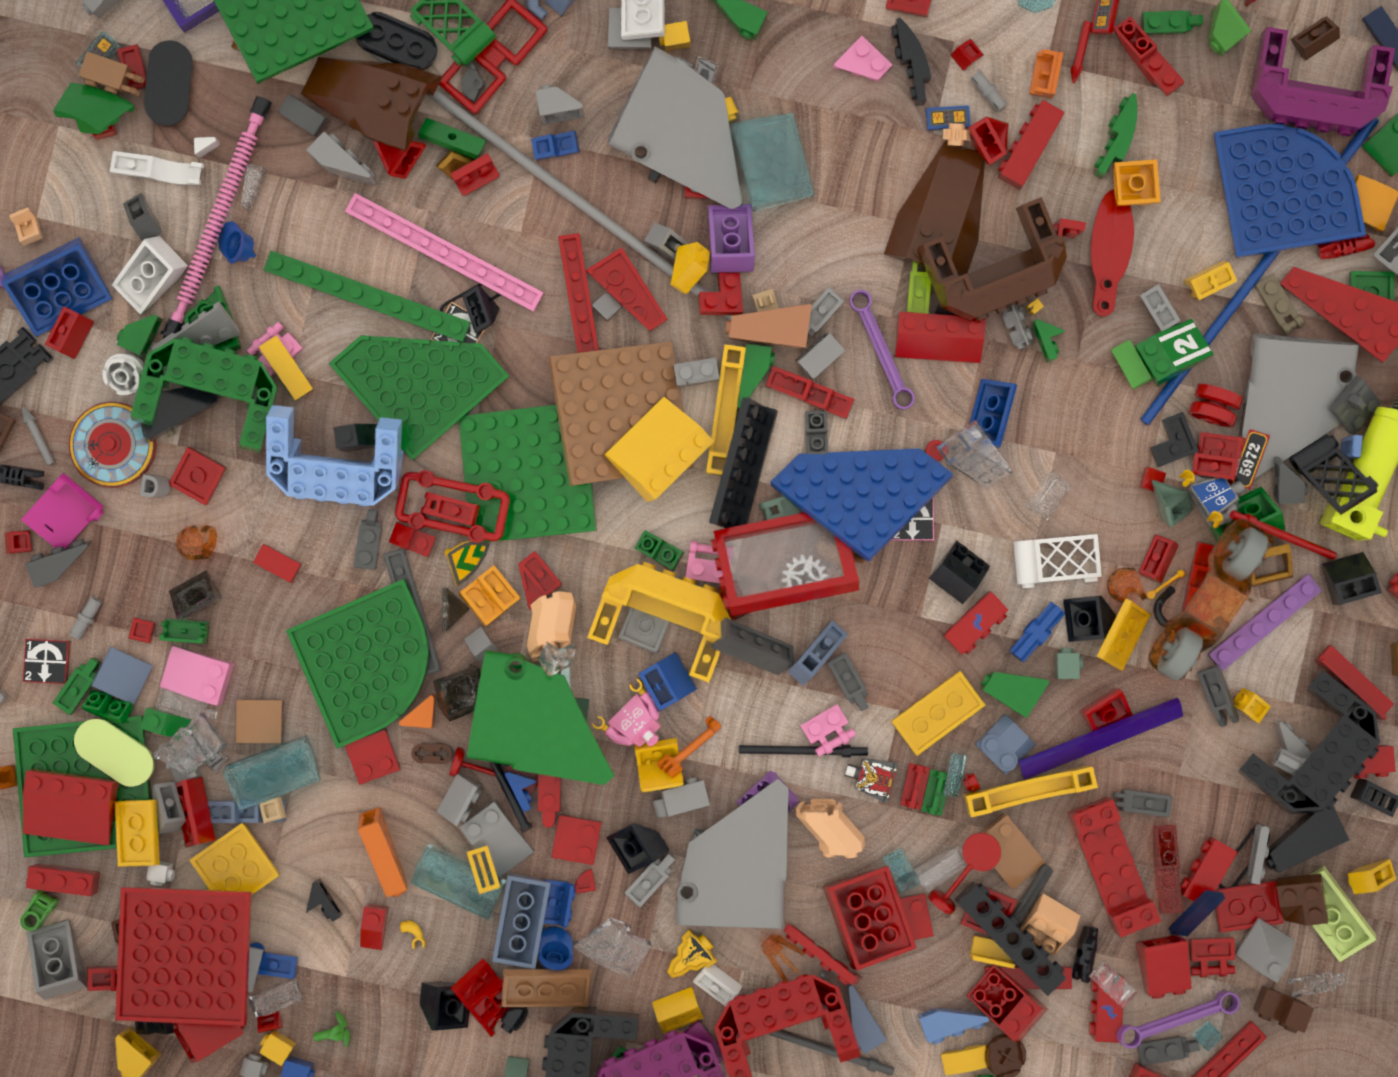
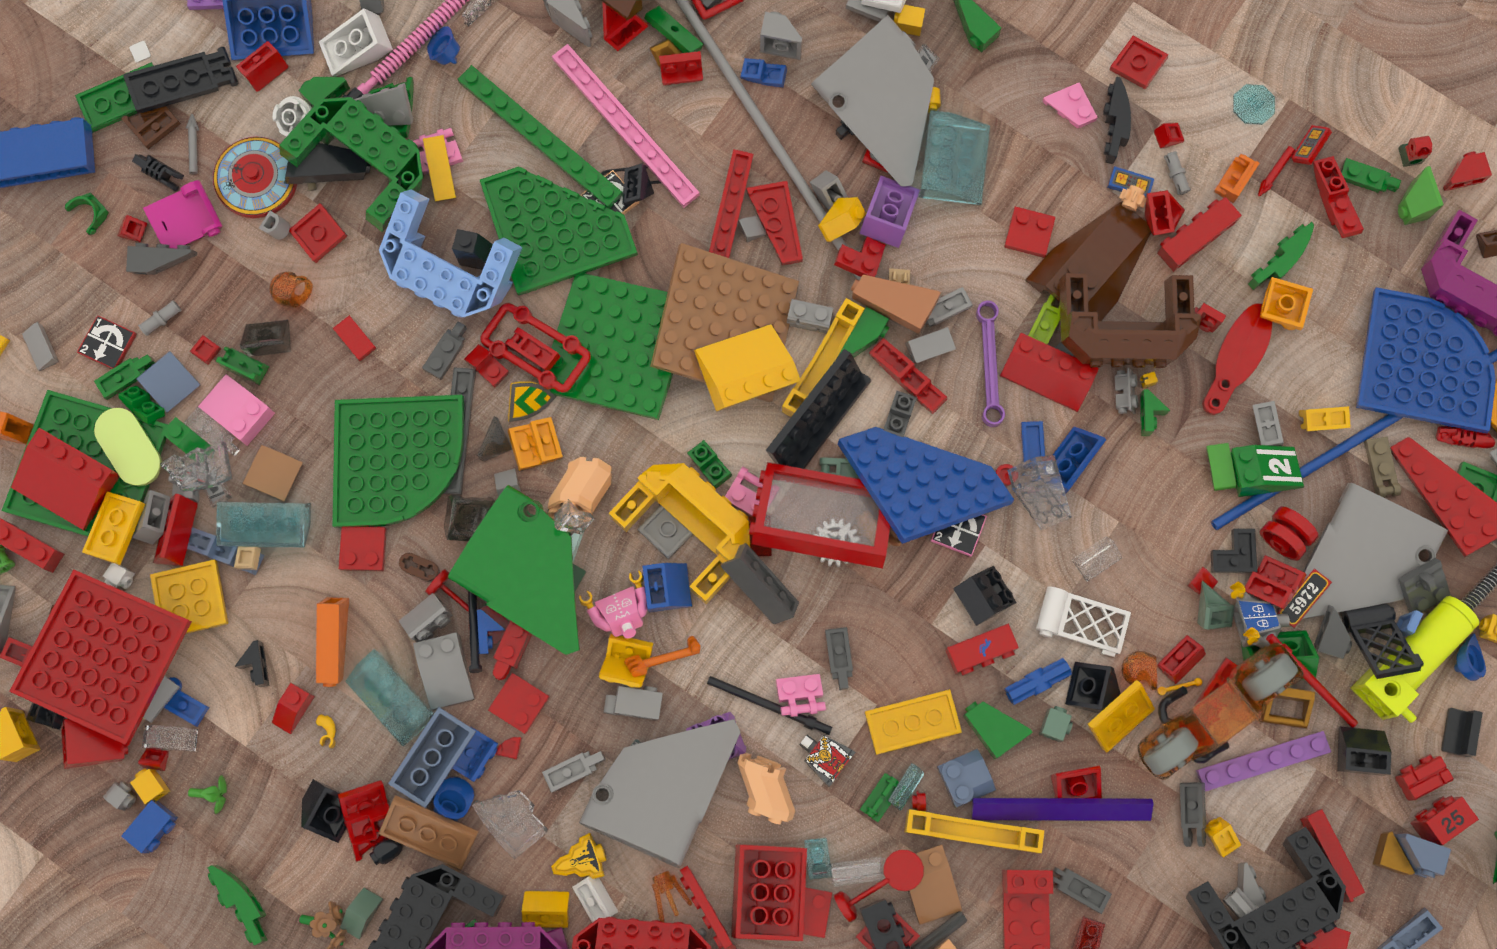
camera: 25 degrees right, 10 degrees down
orange slope [398,694,437,728] -> none
yellow tile [467,845,500,895] -> none
red wing [518,551,562,610] -> none
black slope [606,823,670,874] -> none
sand blue slope [787,620,848,686] -> none
red hinge [900,763,930,810] -> none
none -> red plate [1004,206,1056,258]
none -> blue tile [1021,421,1046,465]

